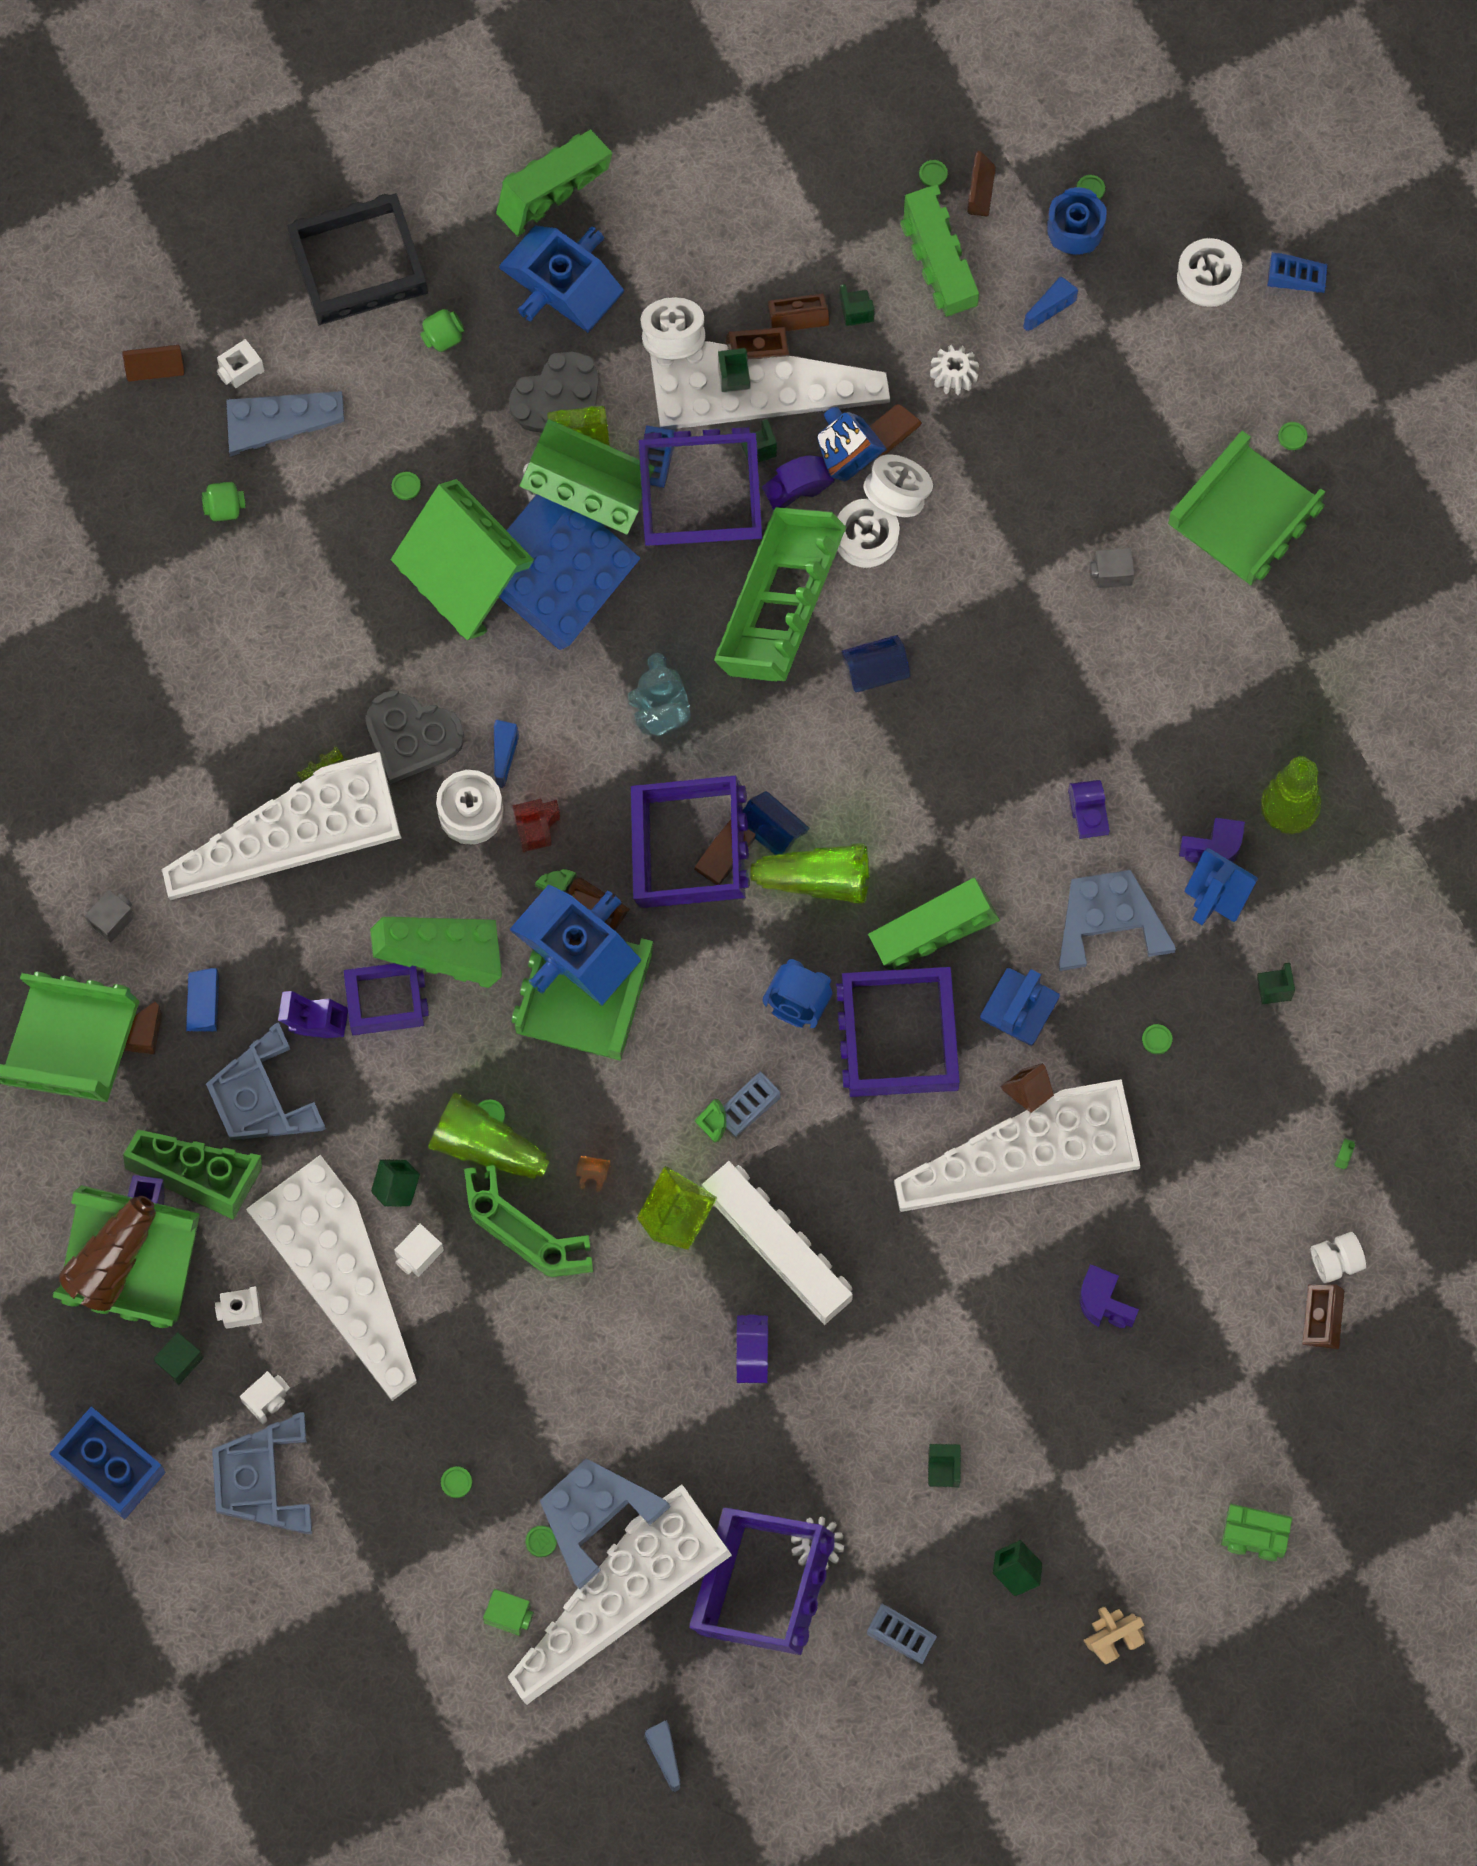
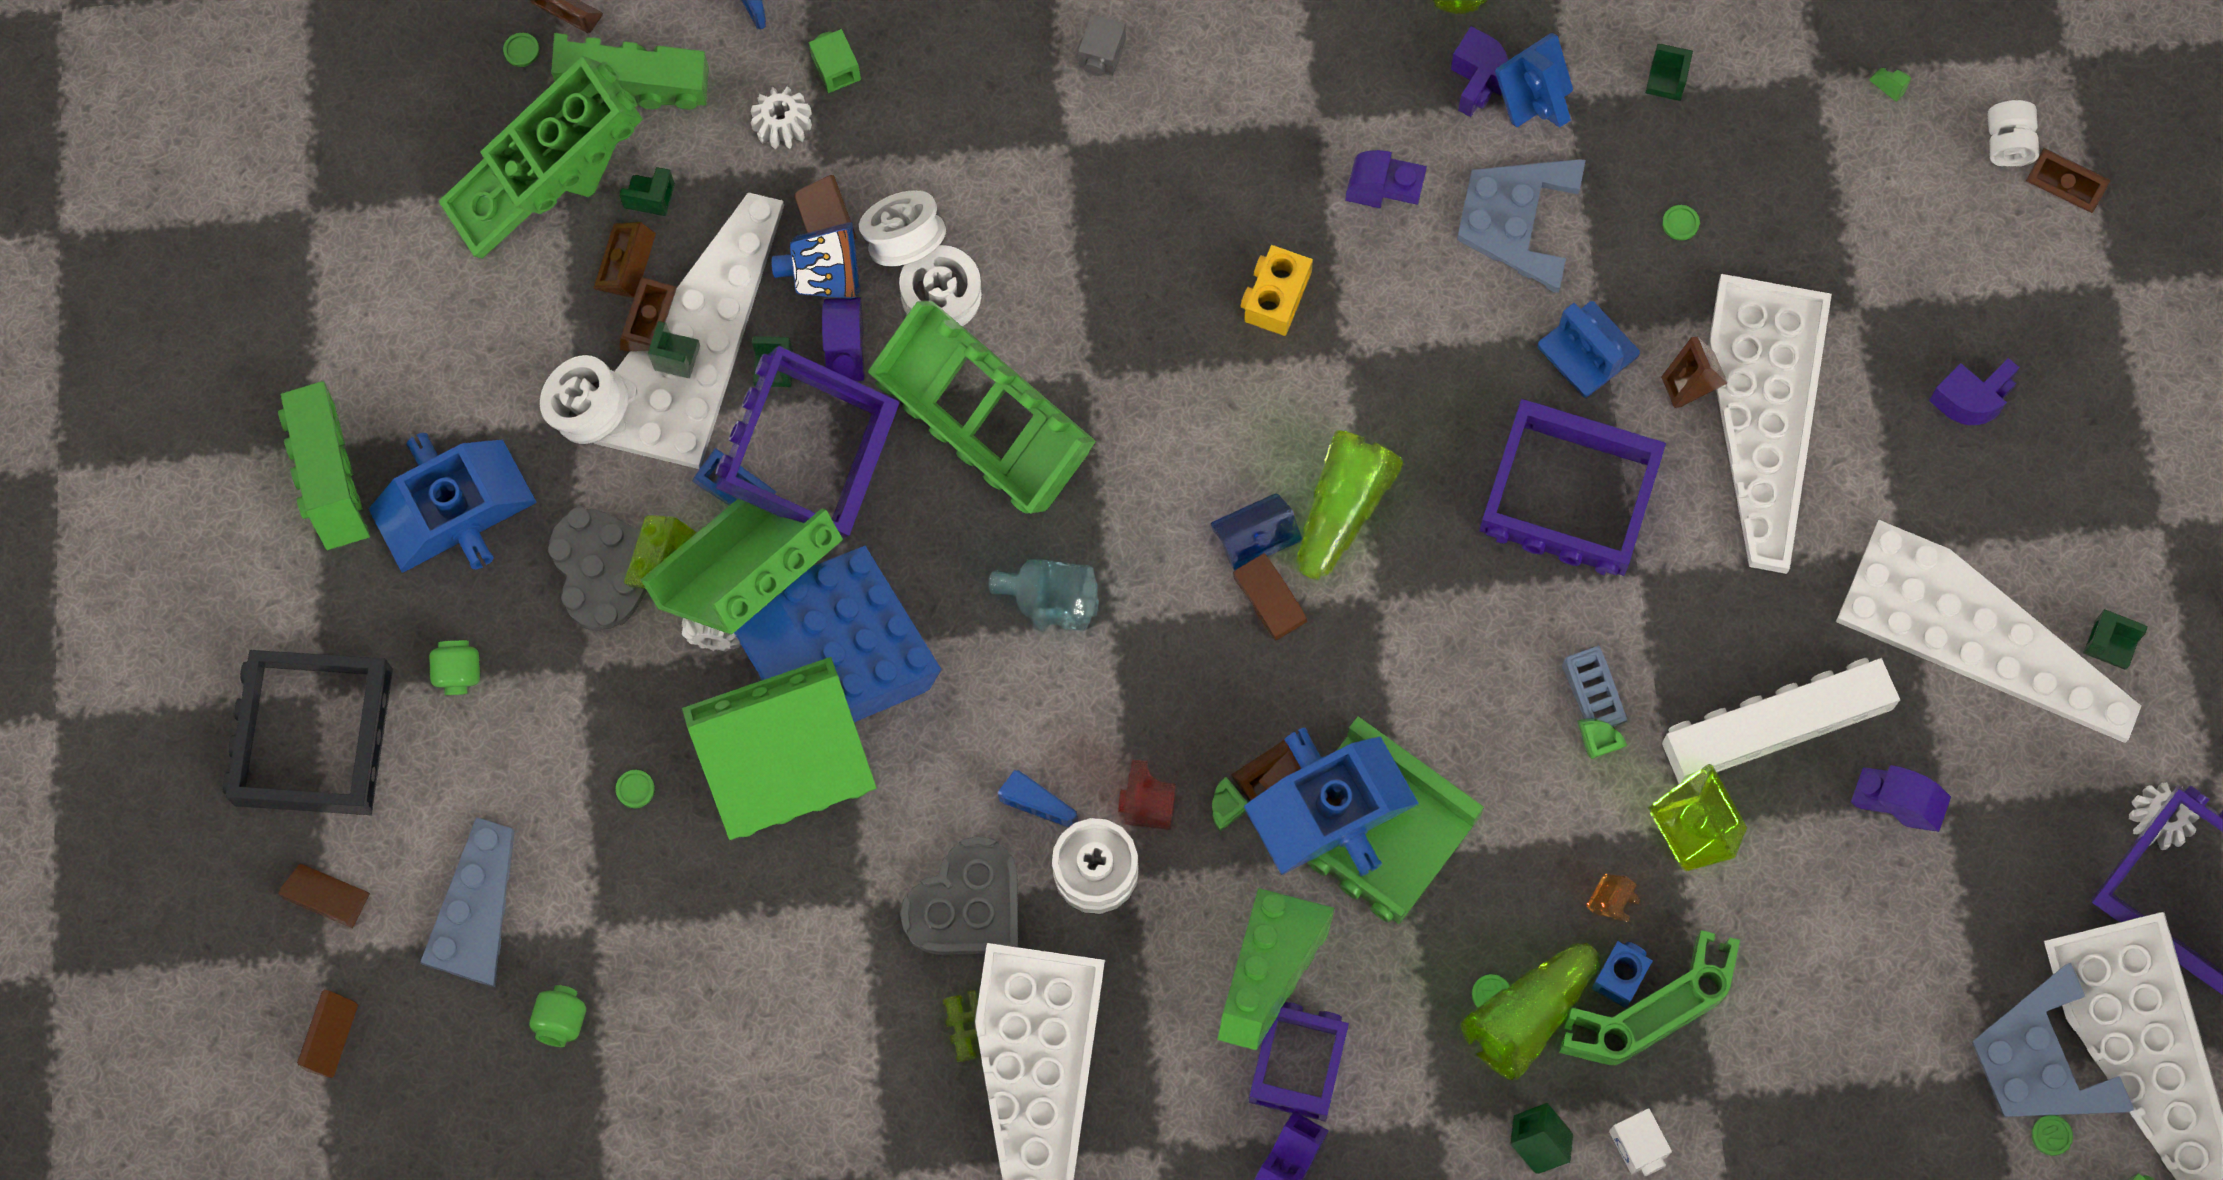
camera: 65 degrees left, 0 degrees up
white brick [217,339,265,389] -> none
dark purple window [631,775,750,908] -> none
blue brick [762,959,833,1029] -> none
clear blue panel [841,635,911,693] -> none
bright green wedge [868,877,1000,970] -> none
none -> reddish brown slope [278,863,370,929]
none -> bright green wedge [438,56,643,259]
none -> bright green brick [808,29,861,93]
none -> yellow brick [1241,245,1313,336]
none -> blue brick [1591,941,1653,1008]
none -> white wing [1836,520,2141,743]

